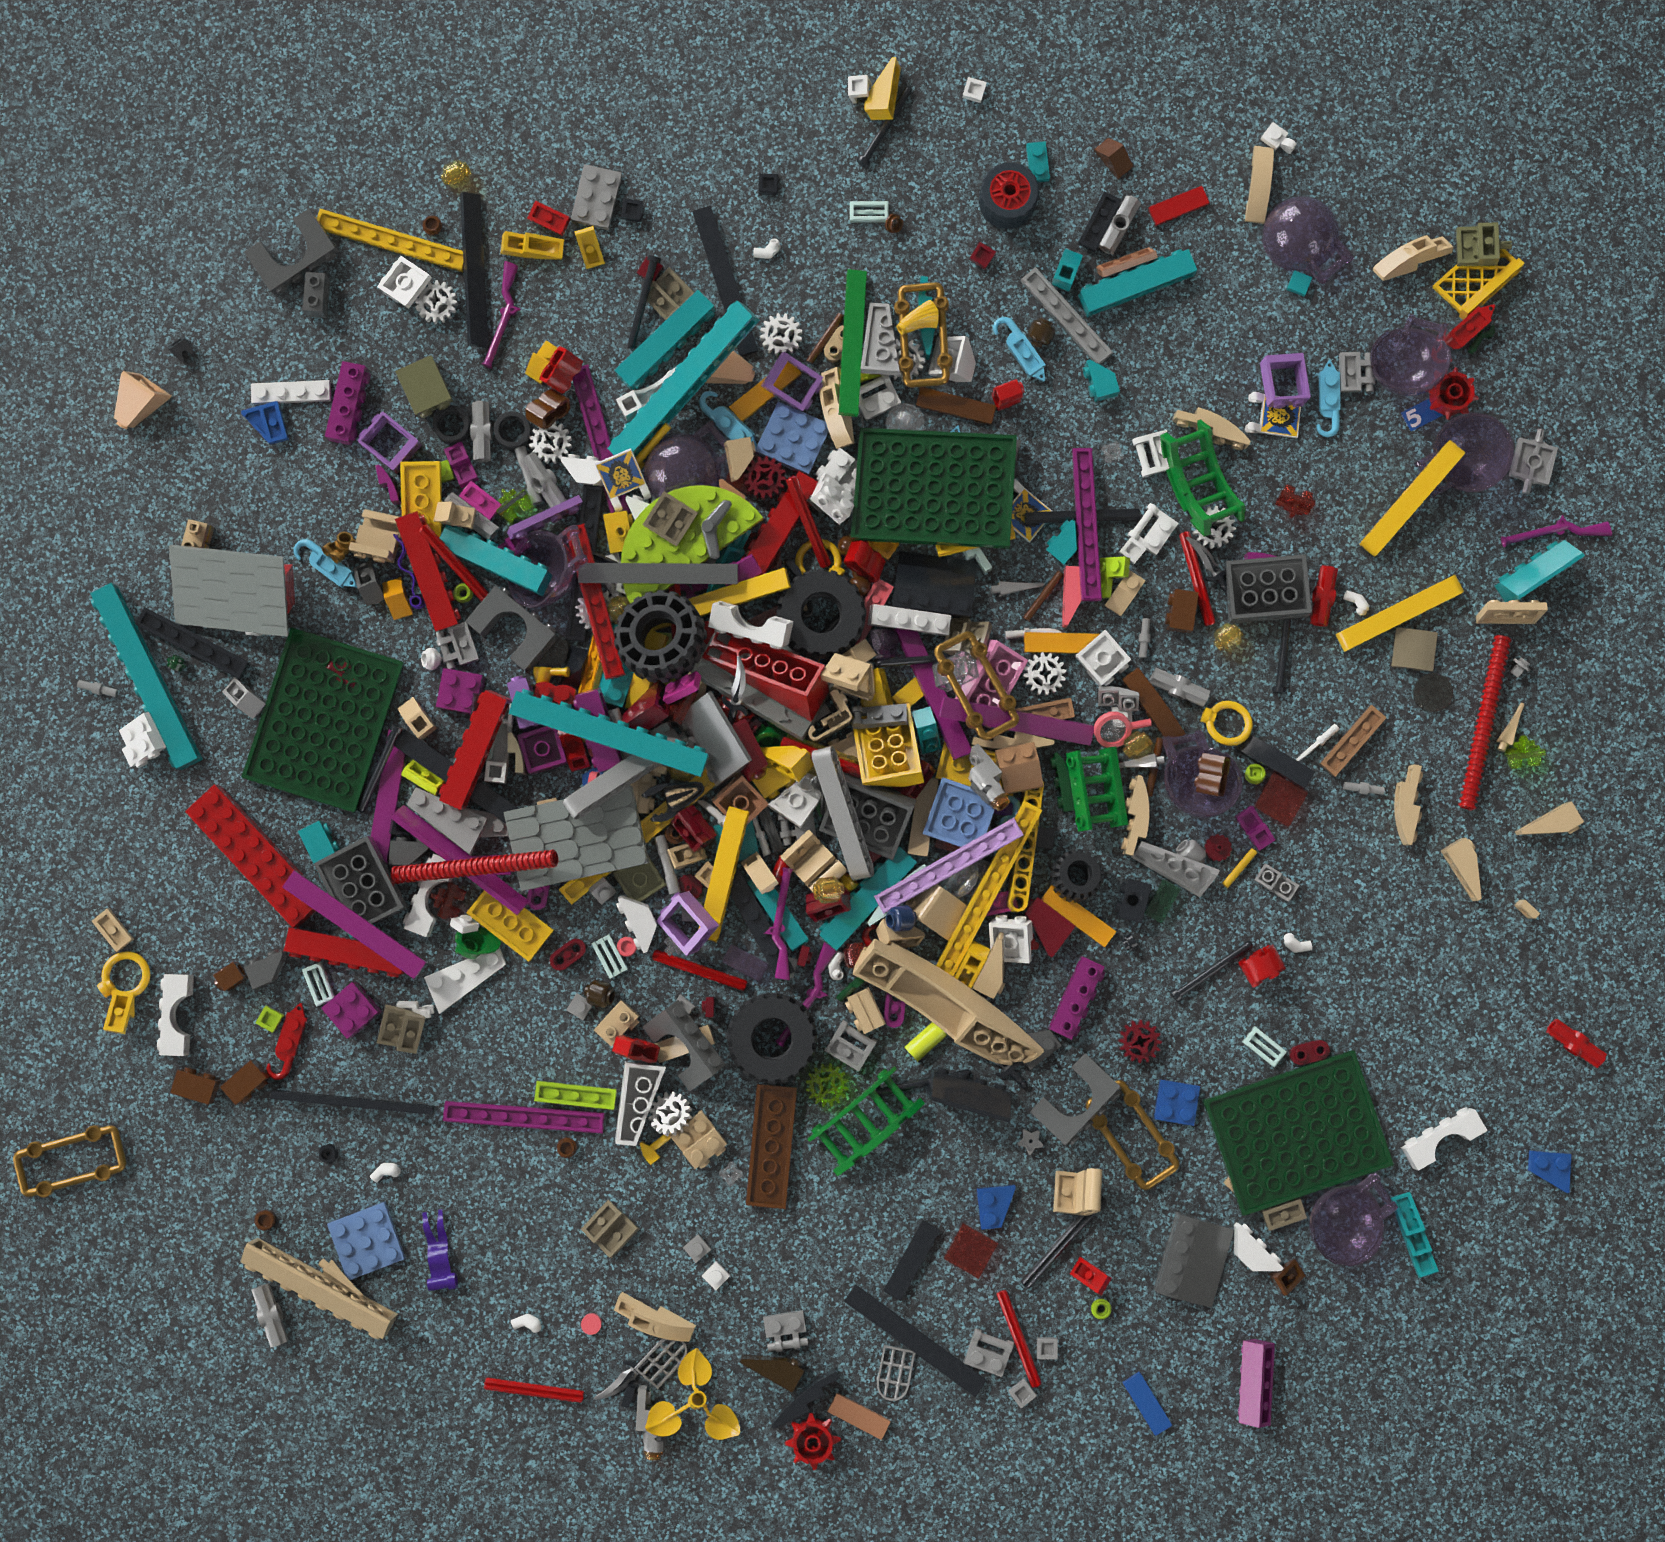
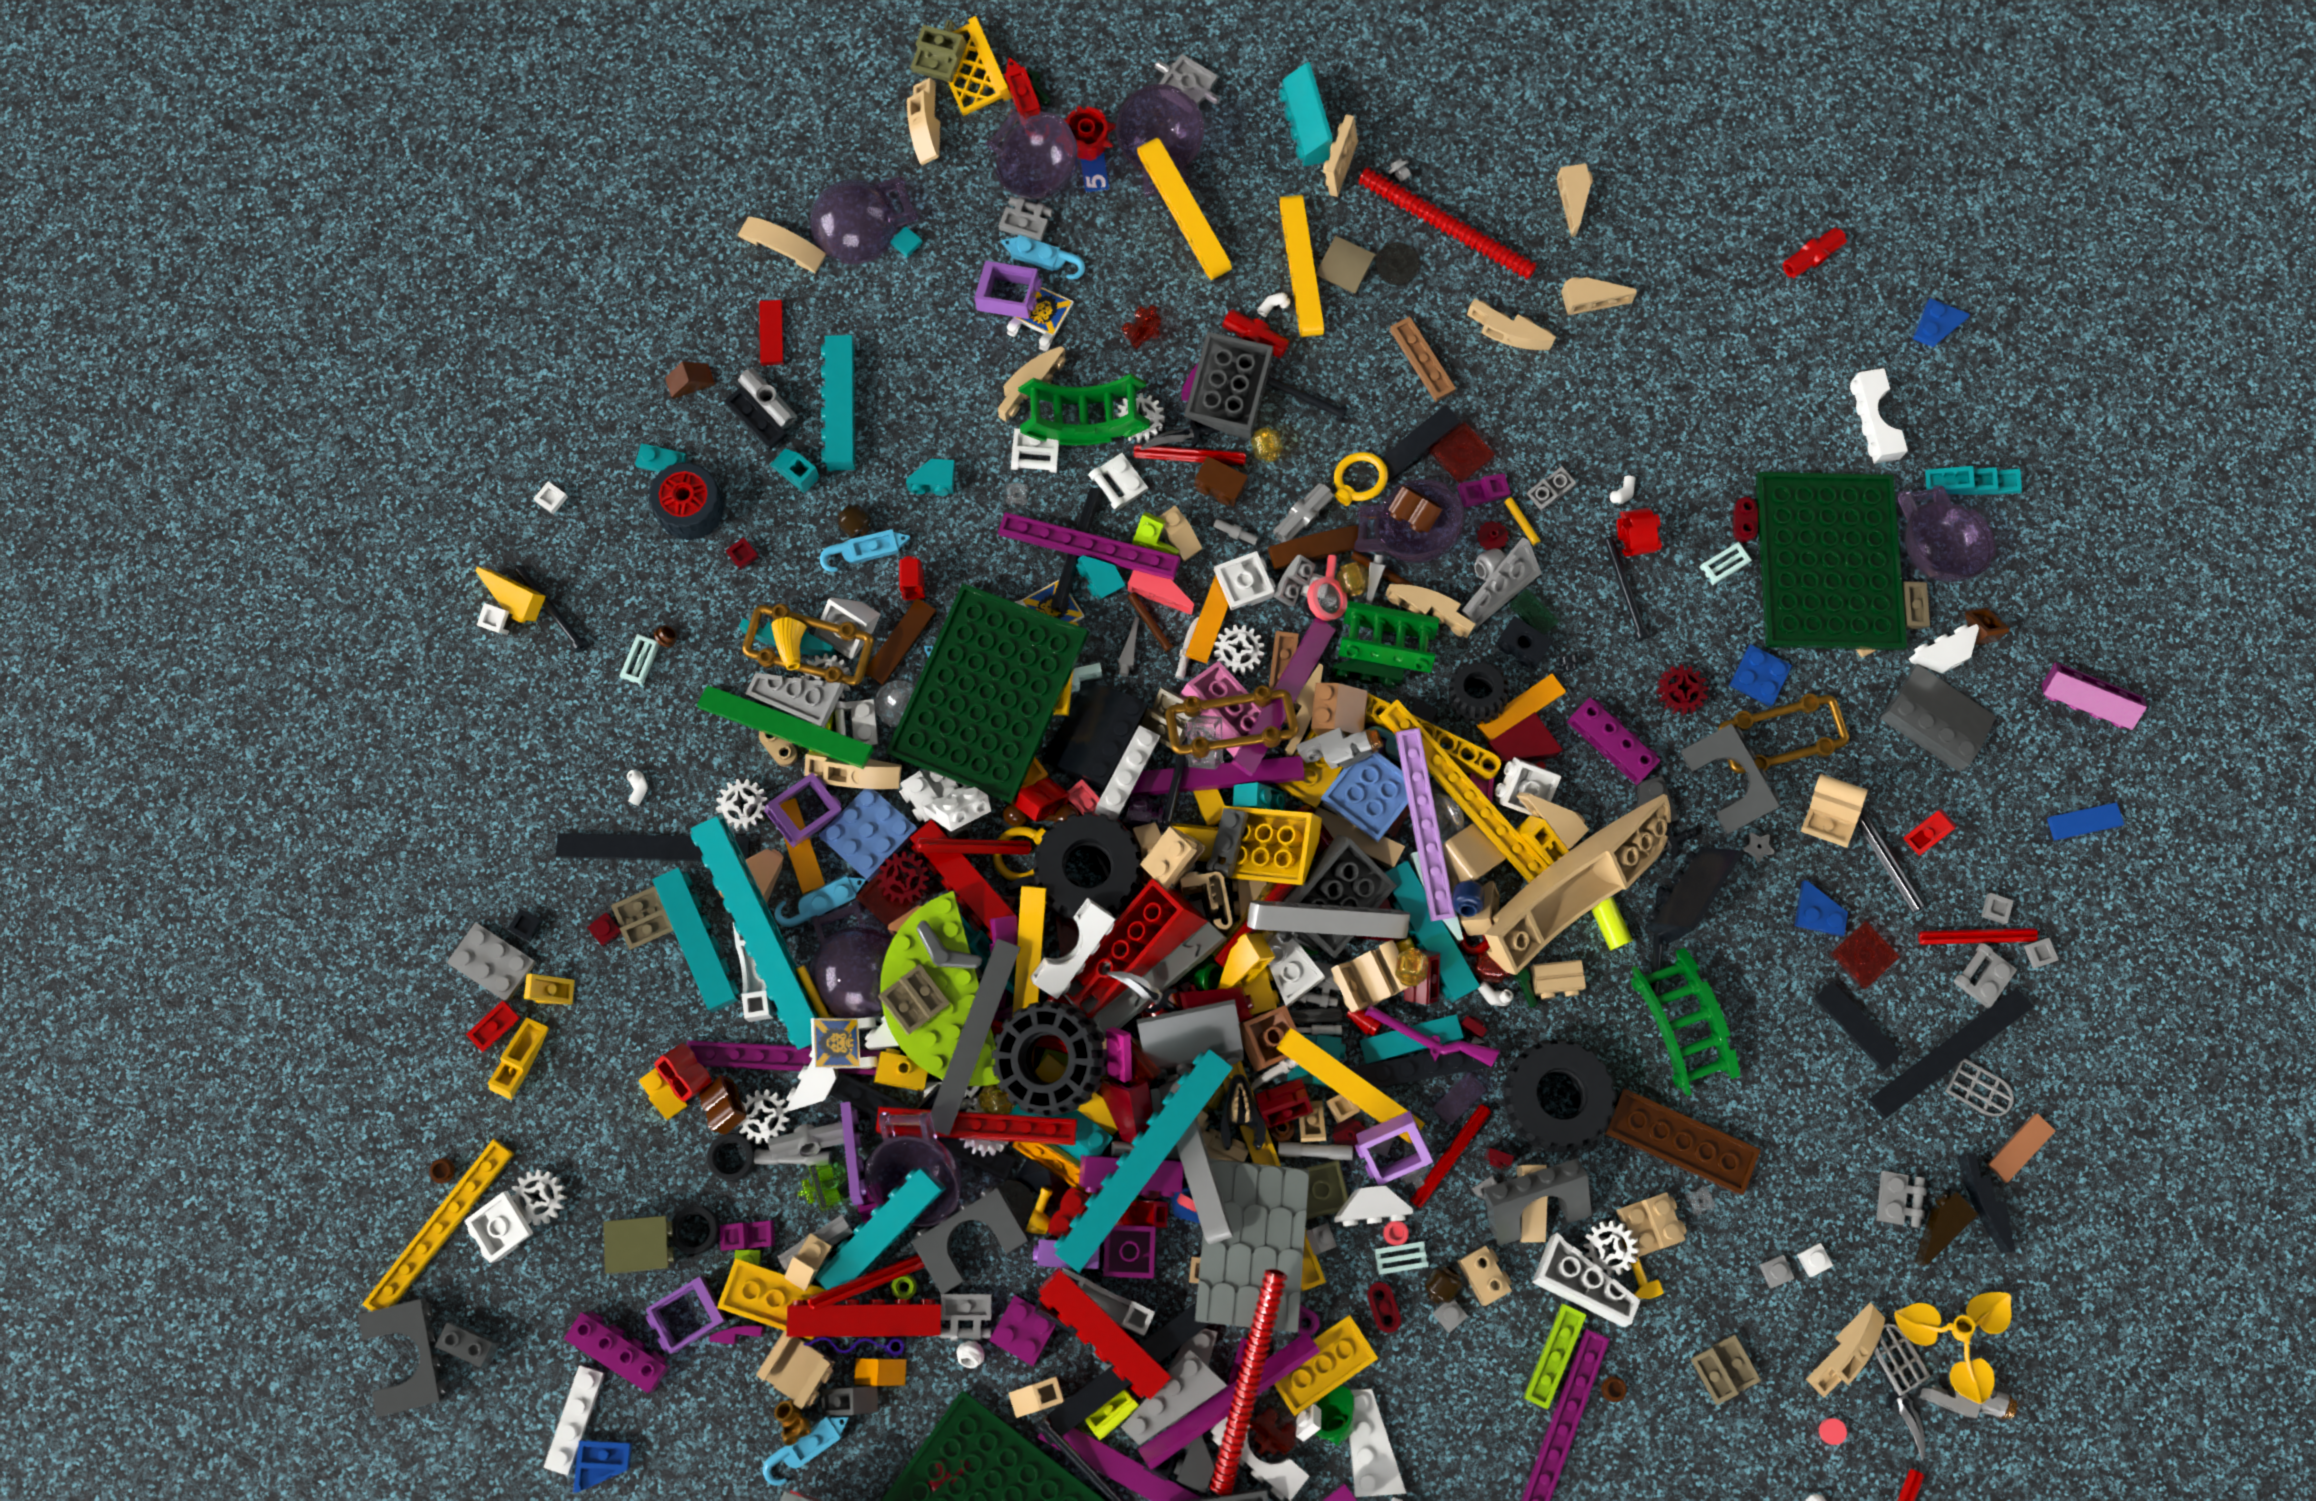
camera: 70 degrees left, 10 degrees down
clear yellow head [441,159,471,189] -> none
dark pink plate [459,481,502,521] -> none
black tile [460,192,489,348] -> none
light grey piece [470,401,493,463] -> none
magenta piece [481,261,521,369] -> none
dark tan slope [508,733,529,776] -> none
red brick [612,1035,660,1063] -> none
black plate [621,1382,638,1408] -> none
black bar [627,255,661,349] -> none
tan slope [724,437,756,482] -> none
tan slope [741,852,779,894] -> none
black tile [759,174,779,195] -> none
magenta piece [775,942,837,1047] -> none
red brick [785,1412,841,1470] -> none
reddish brown bar [806,313,844,365] -> none
clear neon green gear [806,1063,849,1107] -> none
light grey plate [825,1020,877,1072] -> none
magenta plate [884,992,905,1028] -> none
light grey tile [1021,267,1113,365] -> none
lime plate [1091,1298,1111,1319] -> none
nougat tile [1096,247,1158,277] -> none
white plate [1118,536,1147,565] -> none
lime tile [1245,764,1266,784] -> none
white plate [1260,122,1297,154] -> none
white piece [1296,724,1340,761] -> none
light grey bar [1343,782,1385,795] -> none
tan piece [1496,703,1524,752] -> none
magenta piece [1501,515,1612,547] -> none
clear neon green hips [1504,735,1546,769] -> none
tan tile [1515,900,1540,919] -> none

